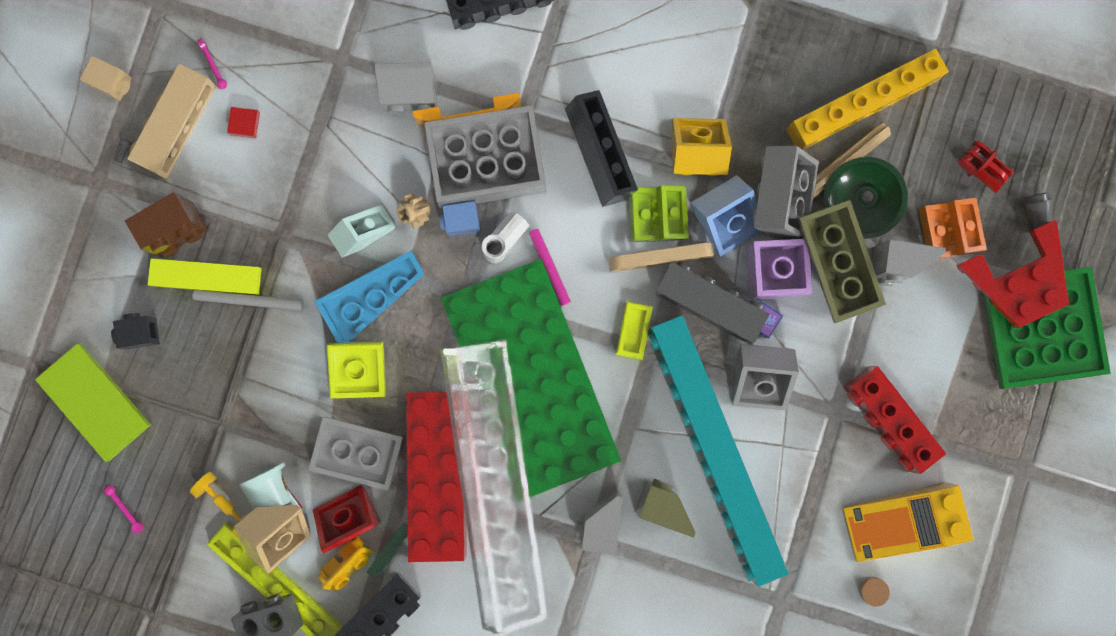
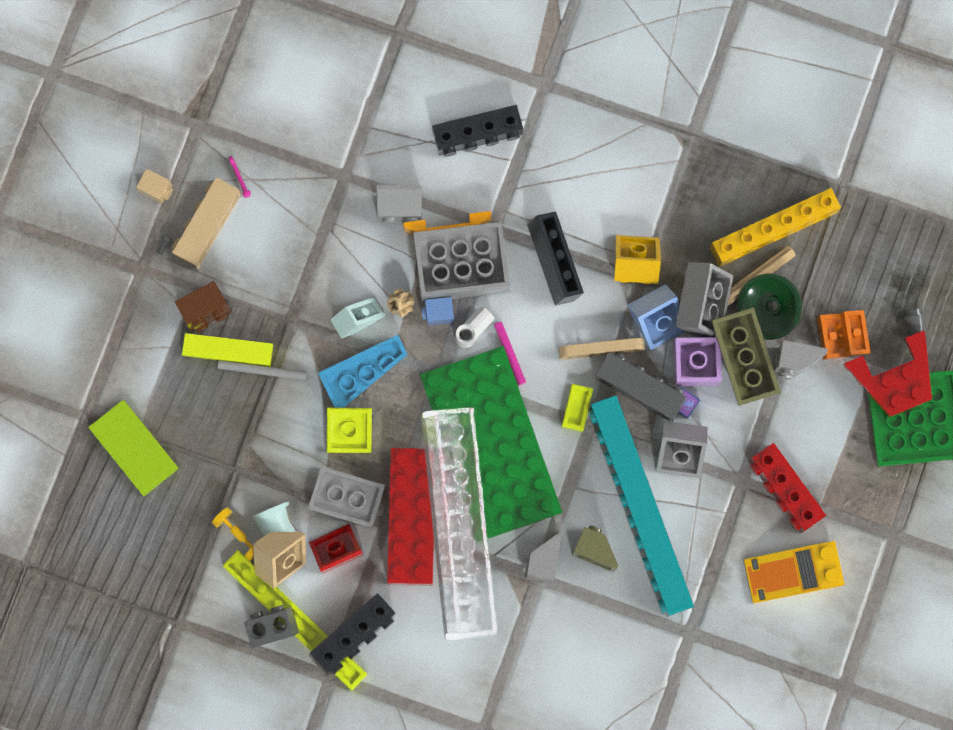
camera: 10 degrees right, 5 degrees down
dark pink hinge [103,485,144,533] -> none
black brick [111,313,160,350] -> none
red tile [227,107,260,138] -> none
yellow hinge [318,536,375,591] -> none
clear green tile [366,523,408,578] -> none
lime slope [629,185,689,242] -> none
medium nougat tile [859,577,890,607] -> none
red arm [957,140,1014,193] -> none

